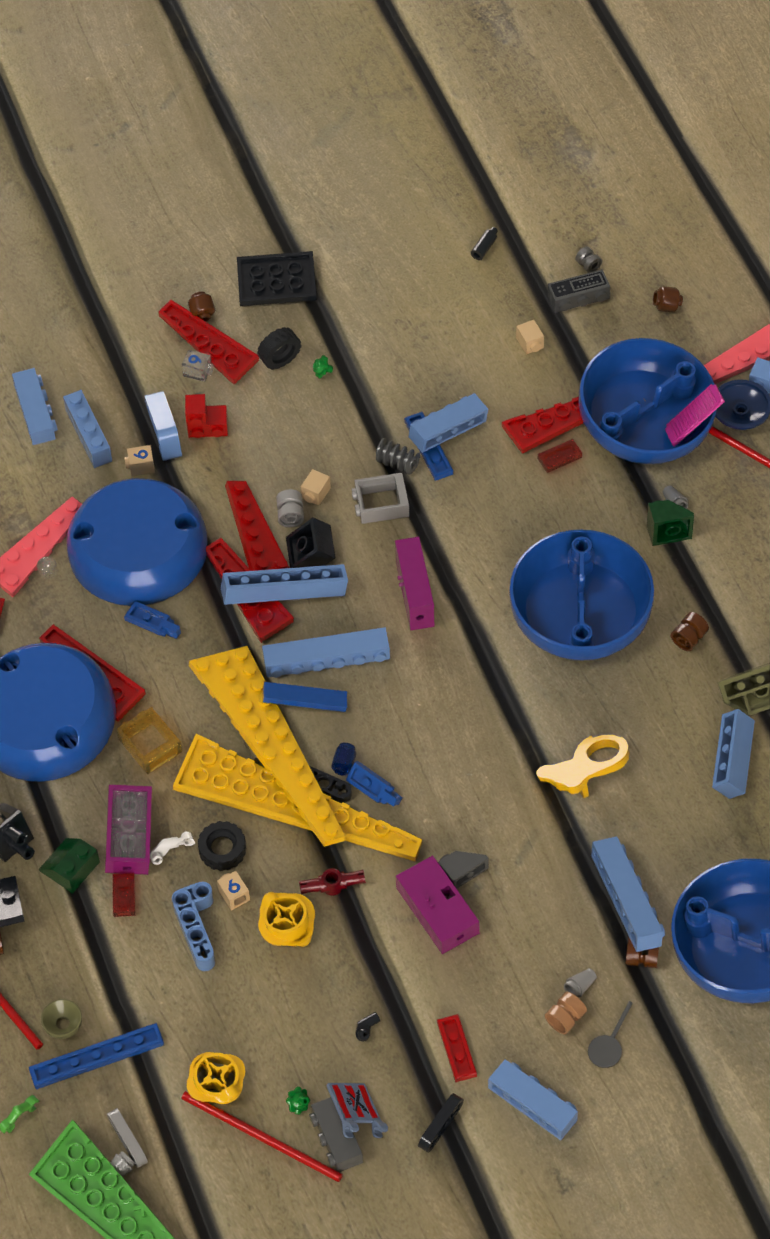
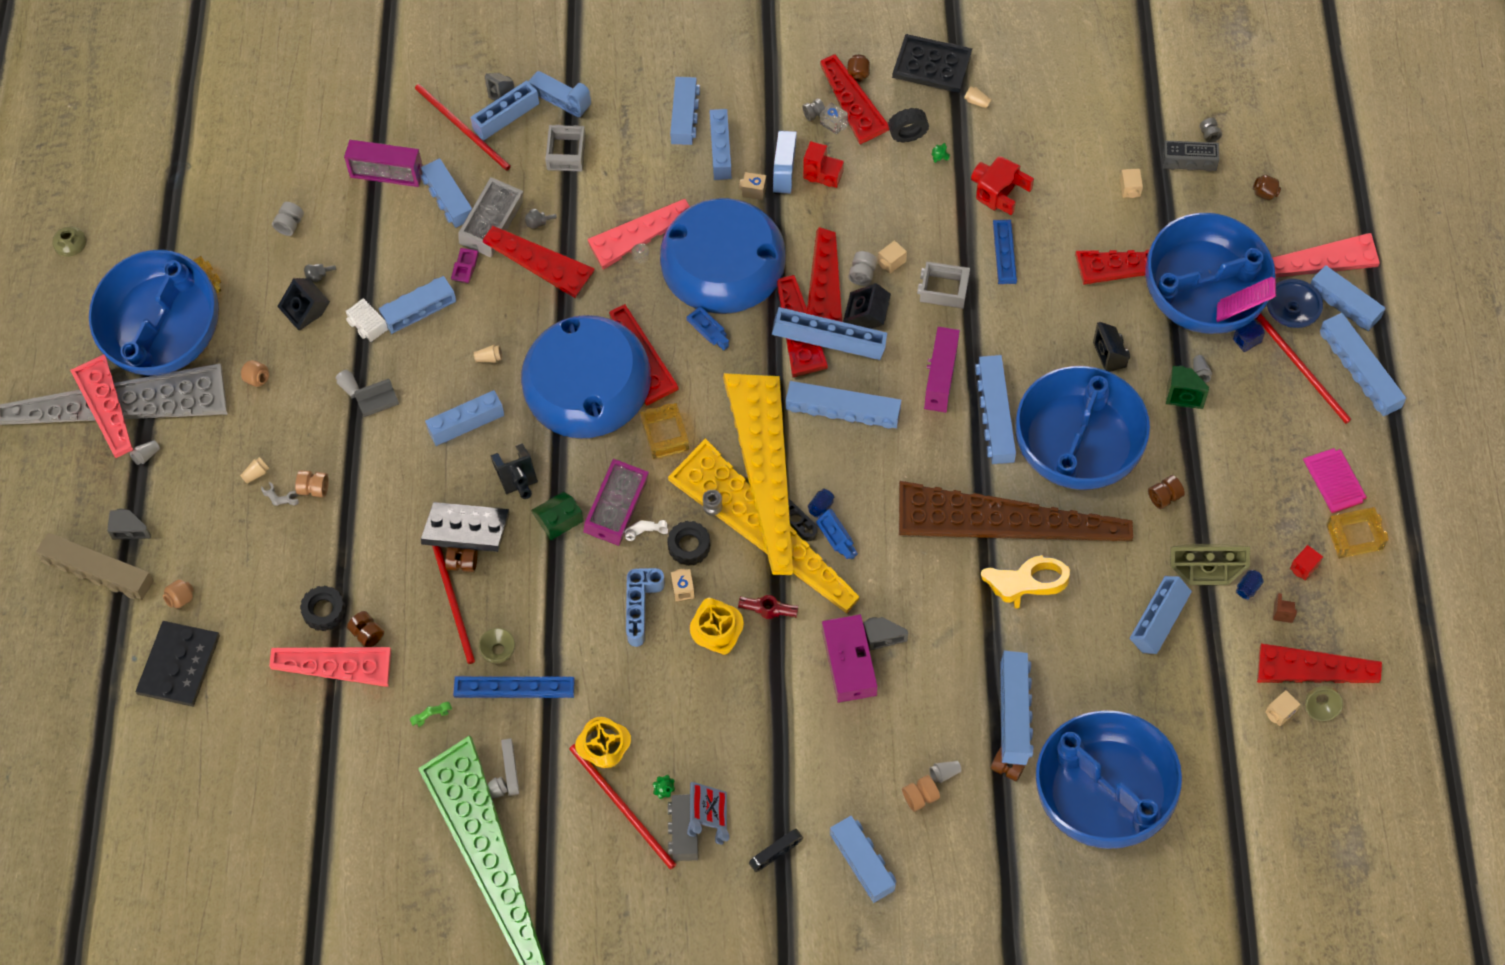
camera: 20 degrees right, 5 degrees up
clear red plate [113,873,136,917] -> none
blue tile [263,682,347,712] -> none
black arm [355,1012,380,1042] -> none
dark grey piece [376,438,420,475] -> none
medium blue brick [408,393,488,453] -> none
red tile [437,1014,477,1083] -> none
black cylinder [471,227,498,260] -> none
clear red plate [538,439,582,473] -> none
dark grey piece [588,1001,632,1068] -> none
none -> flat silver wheel [703,490,722,515]
none -> flat silver wheel [802,98,826,121]
none -> reddish brown wing [899,481,1133,541]
none -> tan cone [964,86,992,109]
none -> red piece [971,156,1034,215]
none -> medium blue brick [975,355,1016,464]
none -> black slope [1093,322,1130,372]
none -> clear blue brick [1233,320,1265,352]

